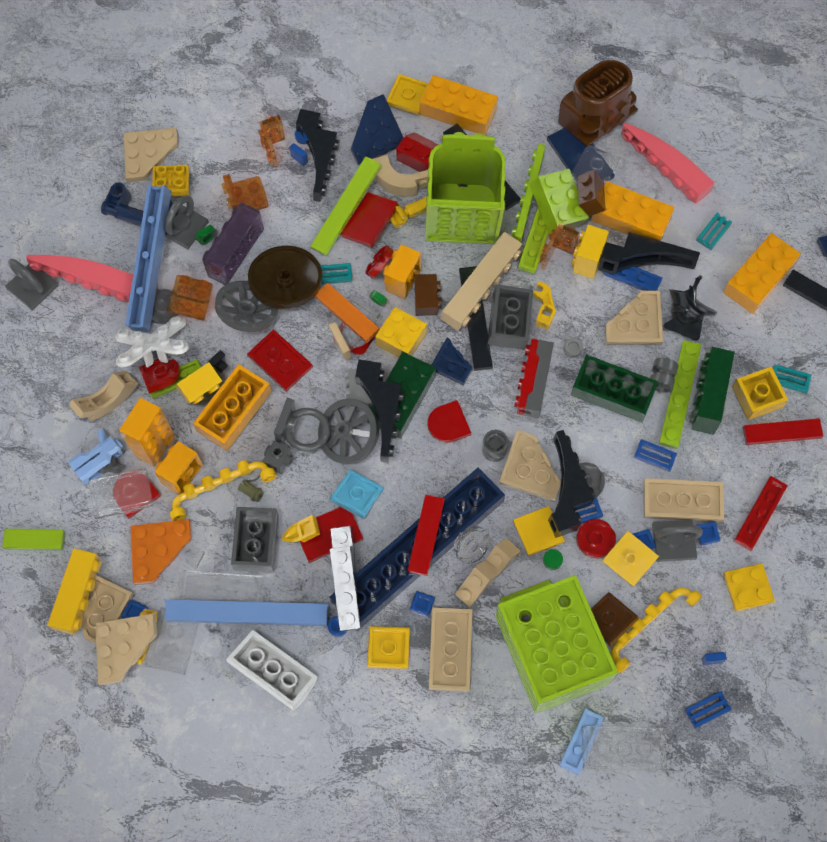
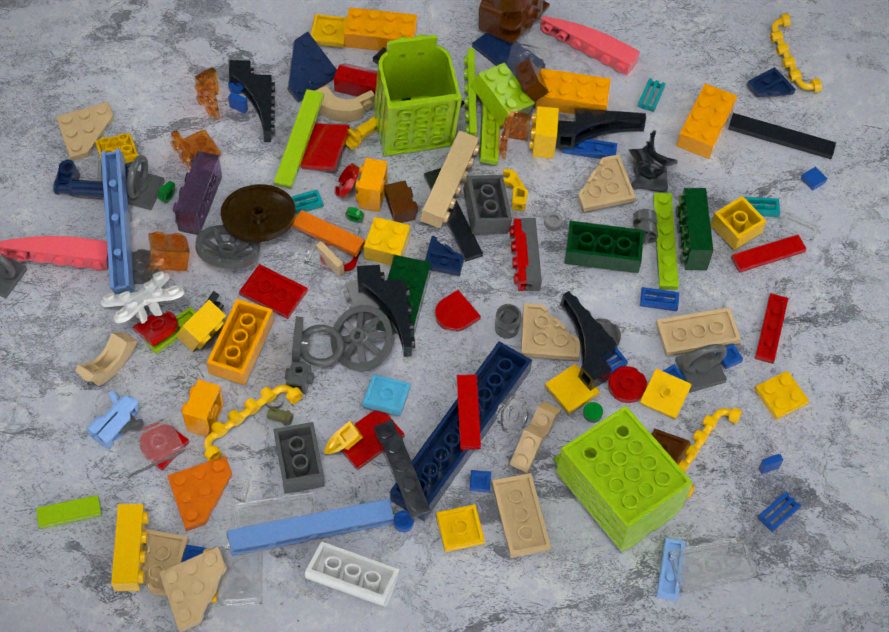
camera: 20 degrees left, 10 degrees down
light orange brick [119,397,175,467] -> none

